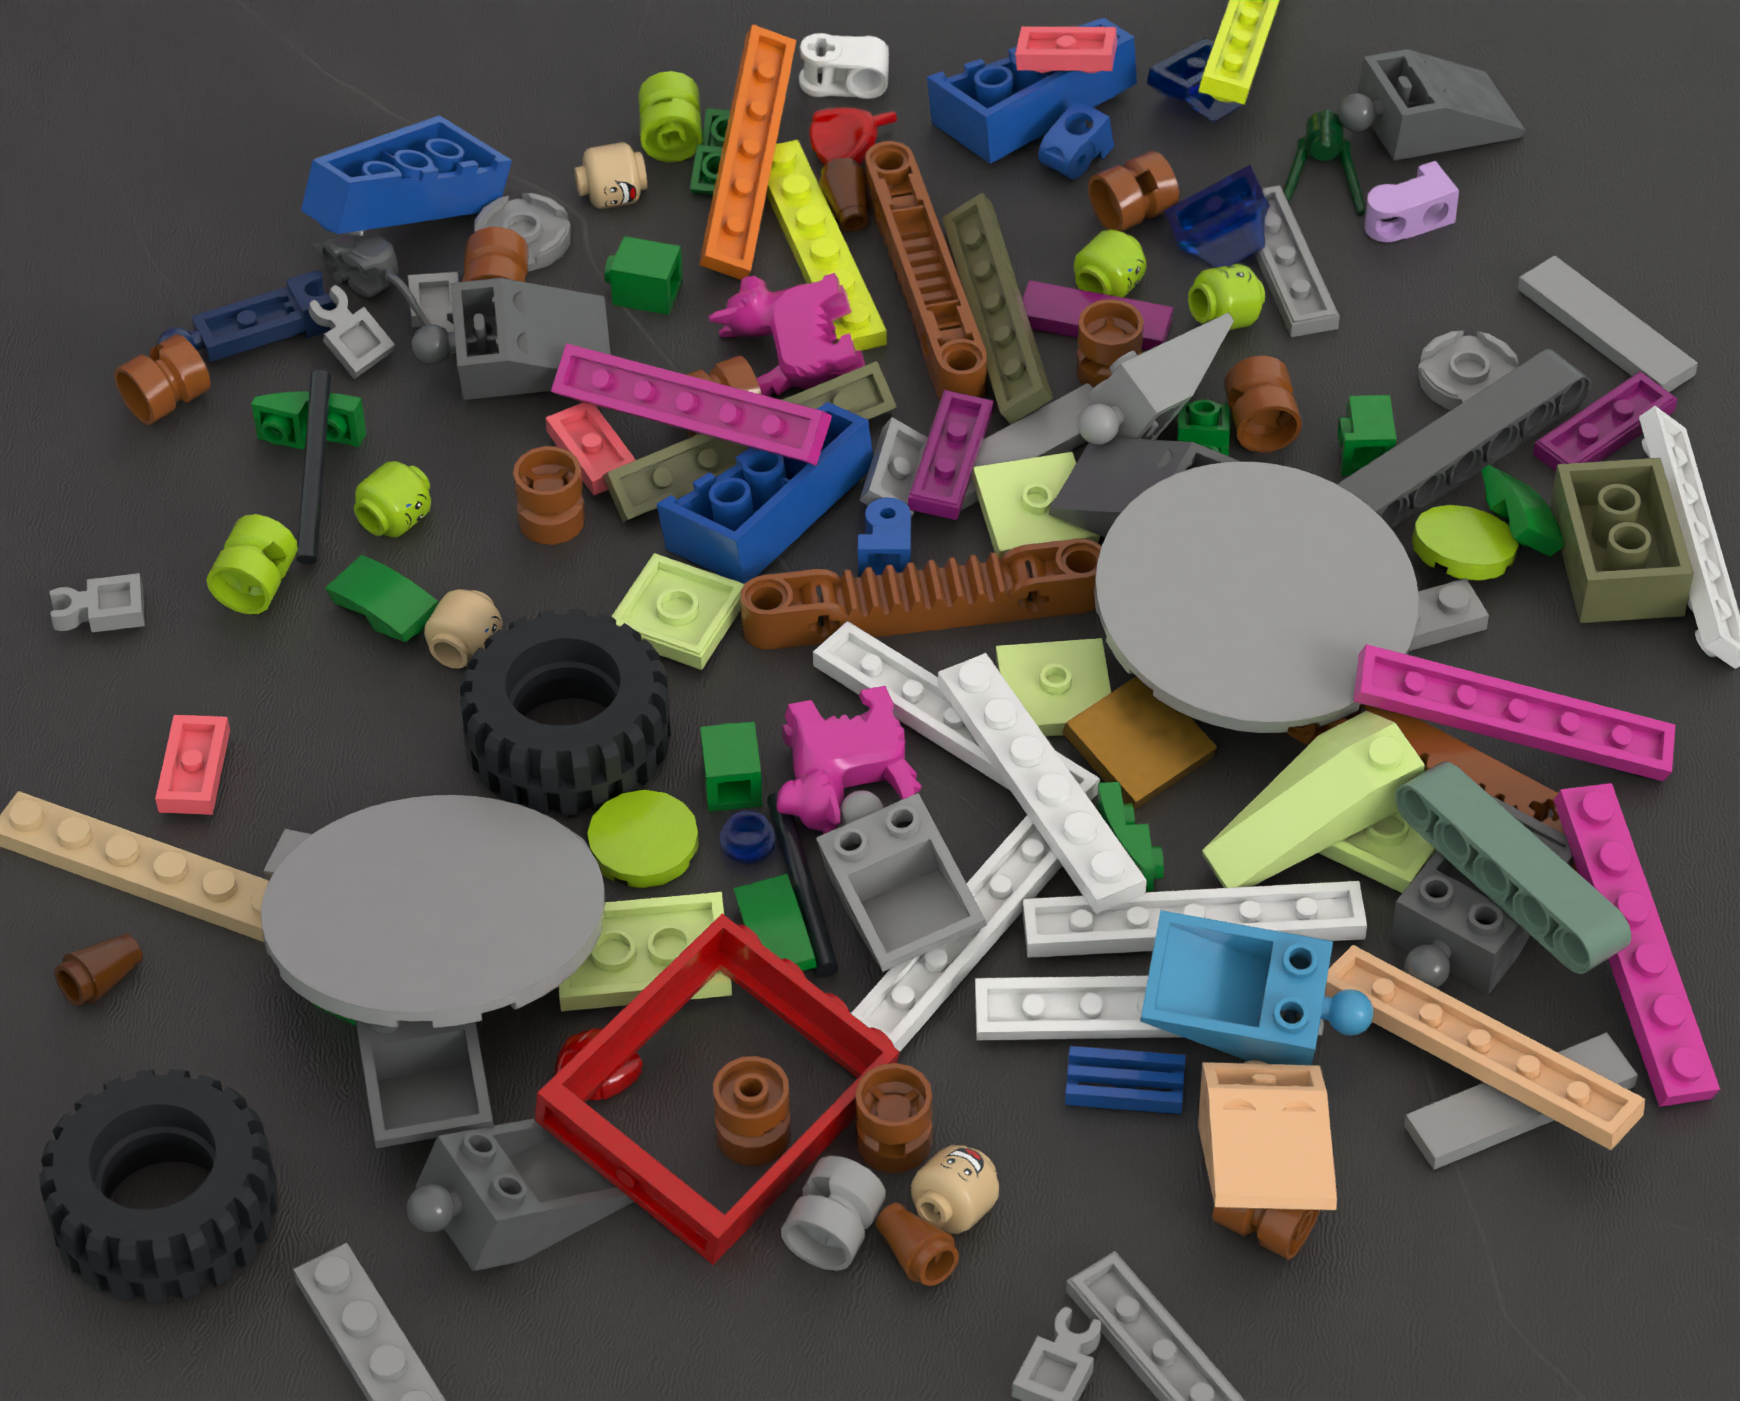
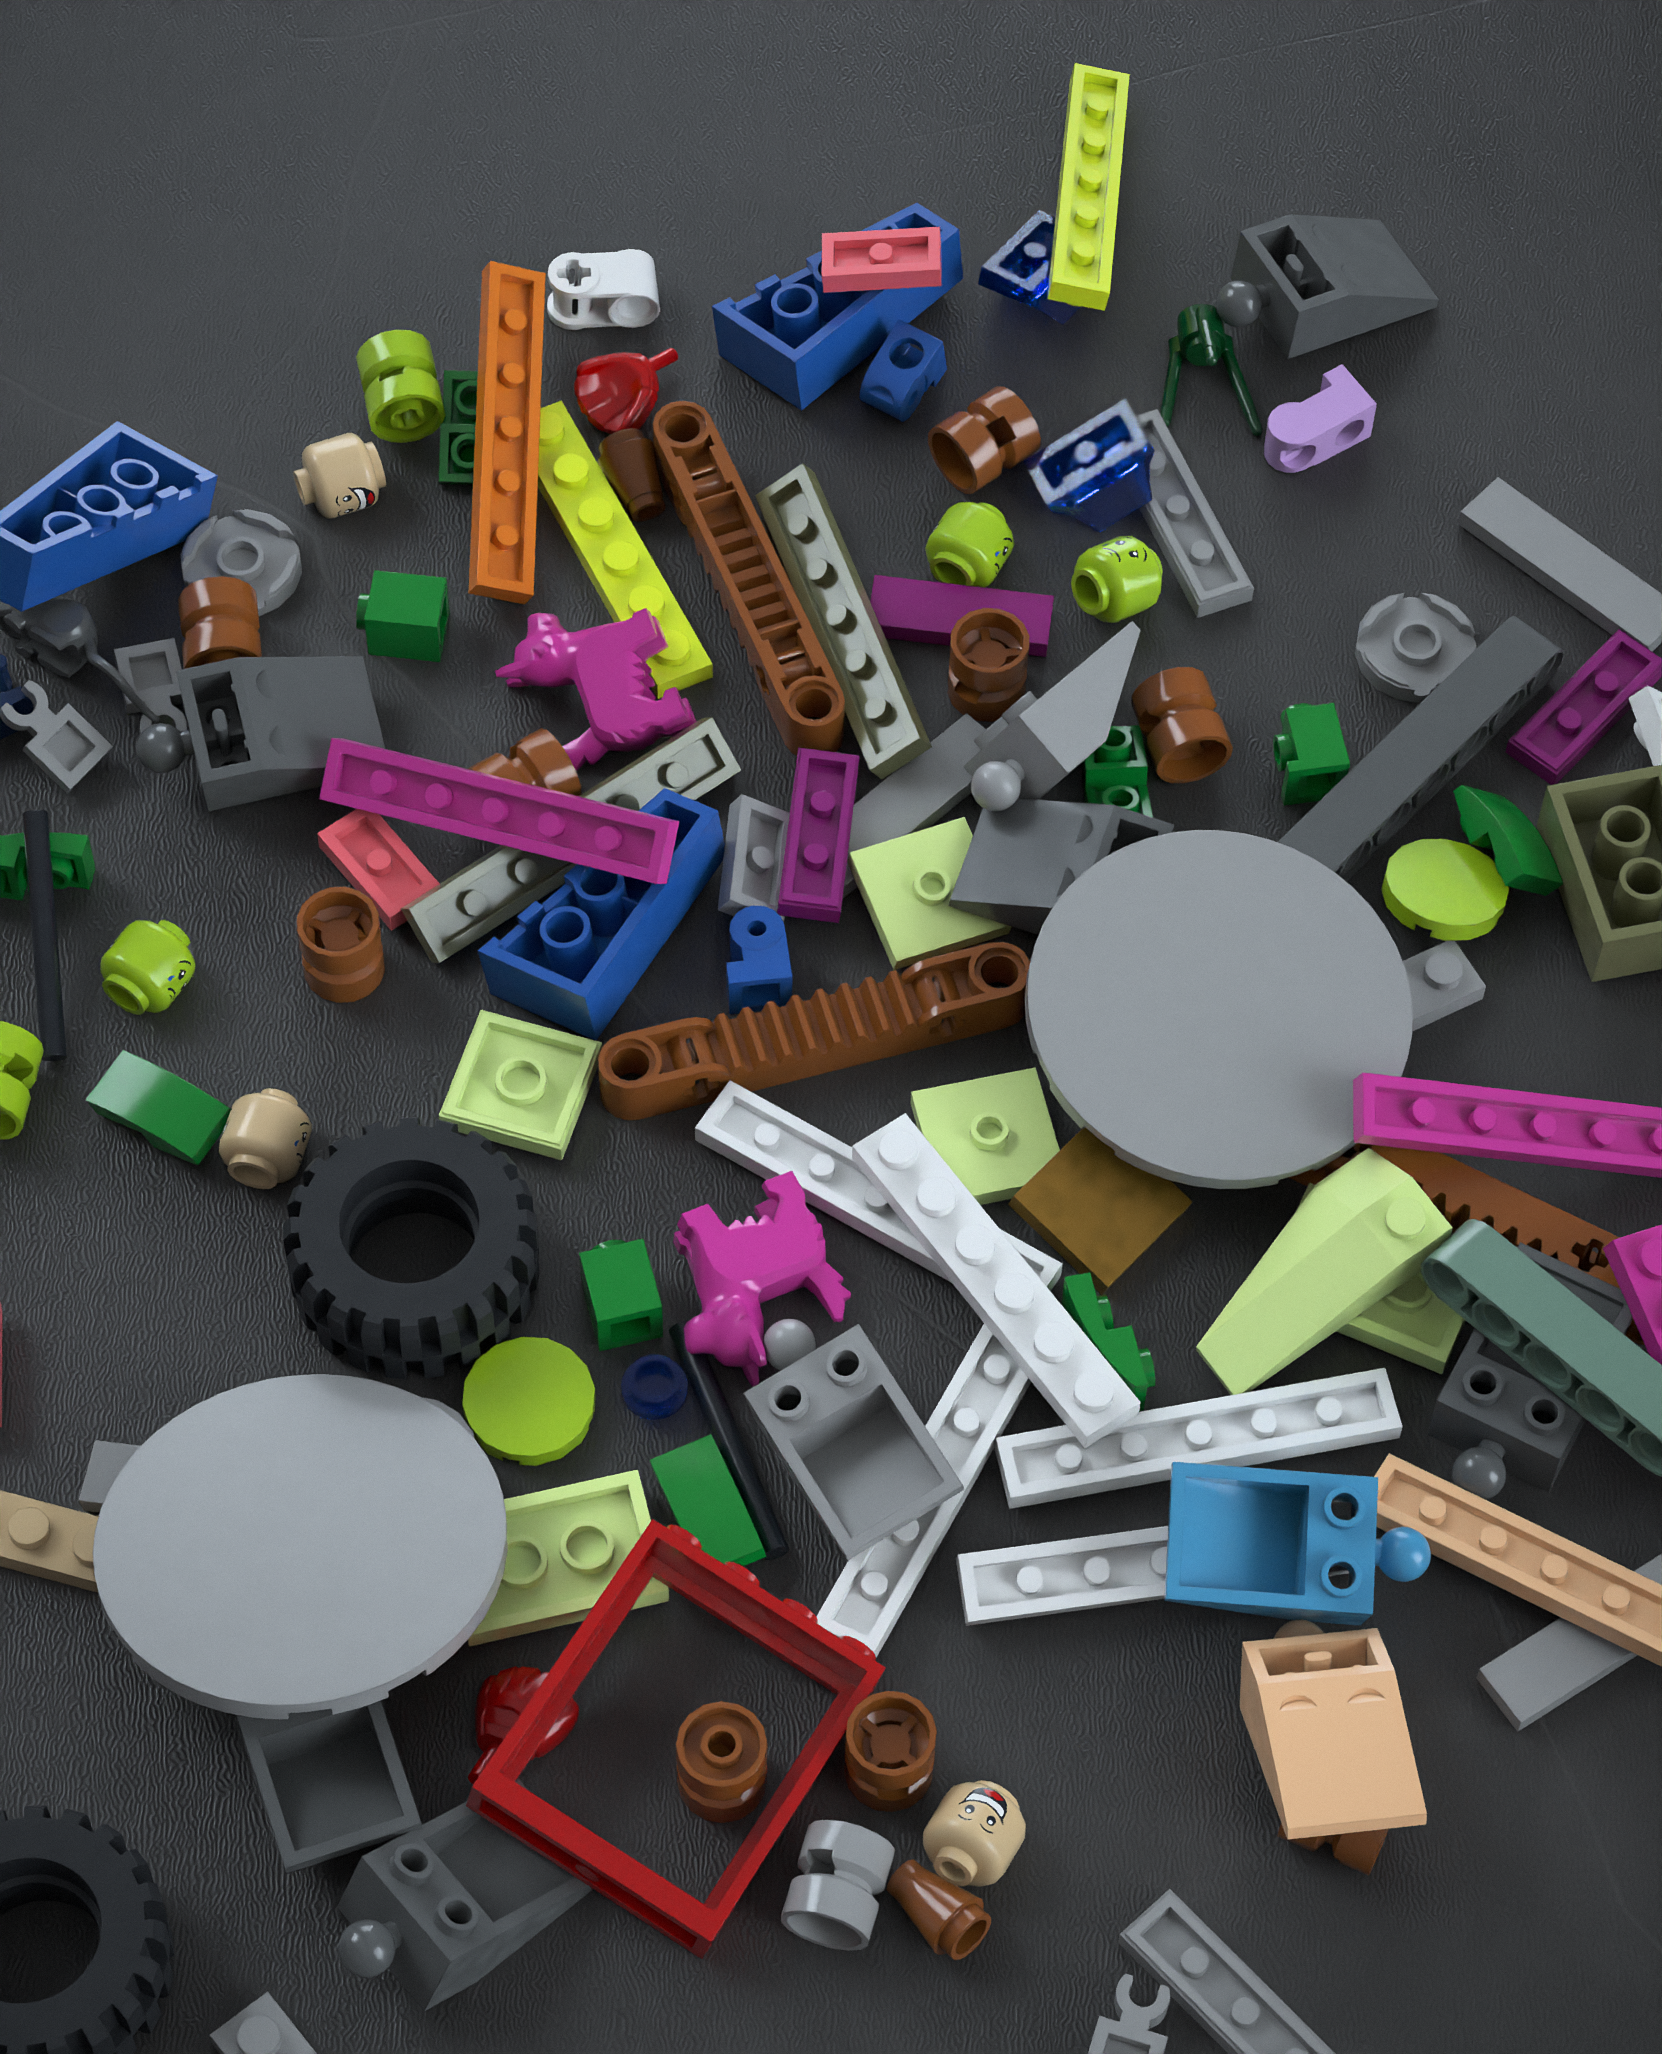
camera: 10 degrees left, 10 degrees up
blue tile [1065,1046,1185,1114] -> none

